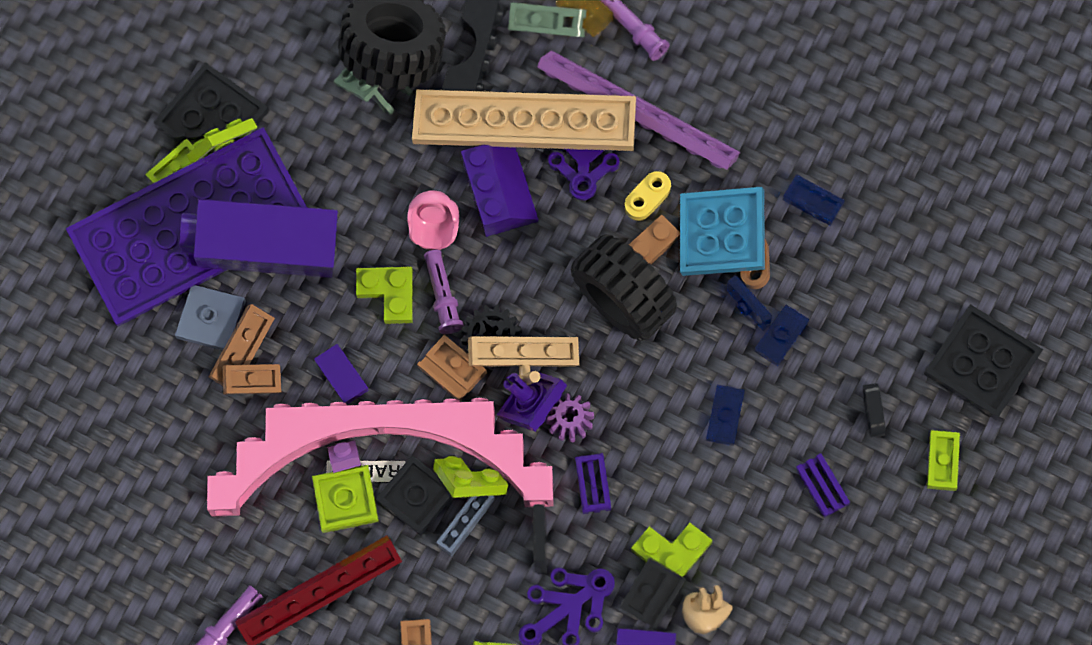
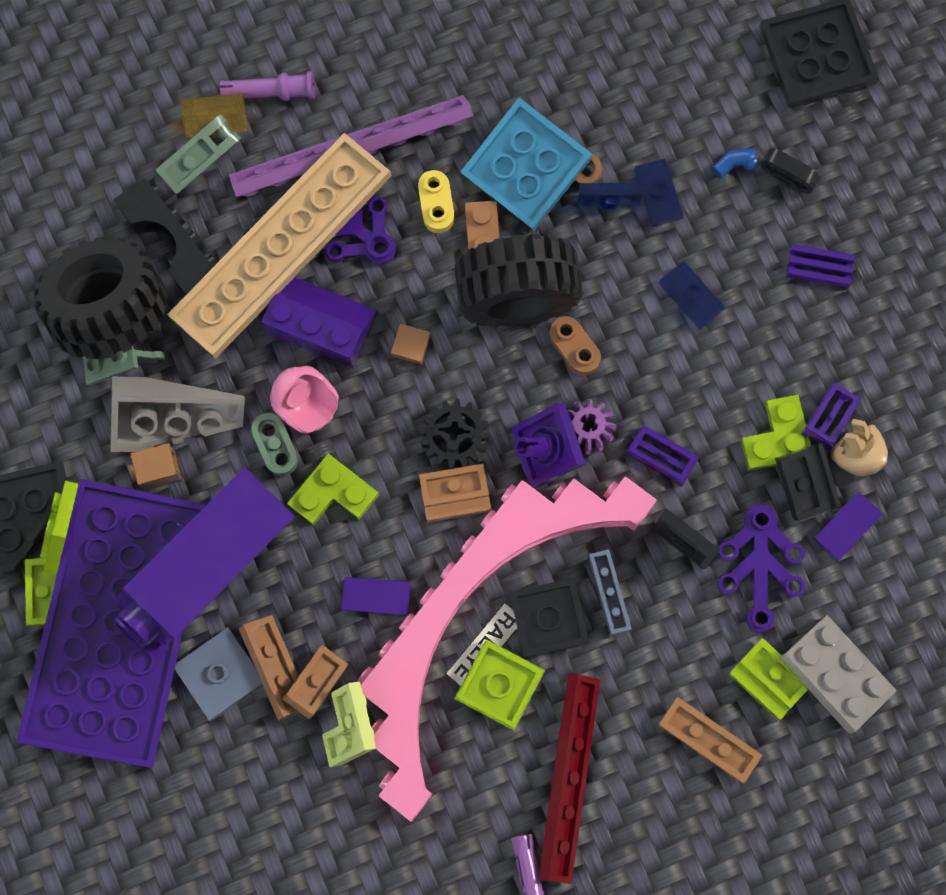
camera: 55 degrees left, 5 degrees up
medium lavender plate [328,440,361,473] -> none
medium lavender pin [424,249,464,334] -> none
lime plate [433,456,508,498] -> none
tan plate [468,336,579,385] -> none
clear blue plate [782,174,845,226] -> none
lime plate [927,430,960,491] -> none
none -> light grey wedge [110,376,245,452]
none -> medium nougat brick [128,443,182,491]
none -> sand green plate [252,413,298,476]
none -> yellowish green plate [322,682,376,767]
none -> medium nougat tile [391,324,431,365]
none -> medium nougat plate [550,316,601,376]
none -> blue arm [711,148,760,179]
none -> dark purple tile [802,382,861,451]

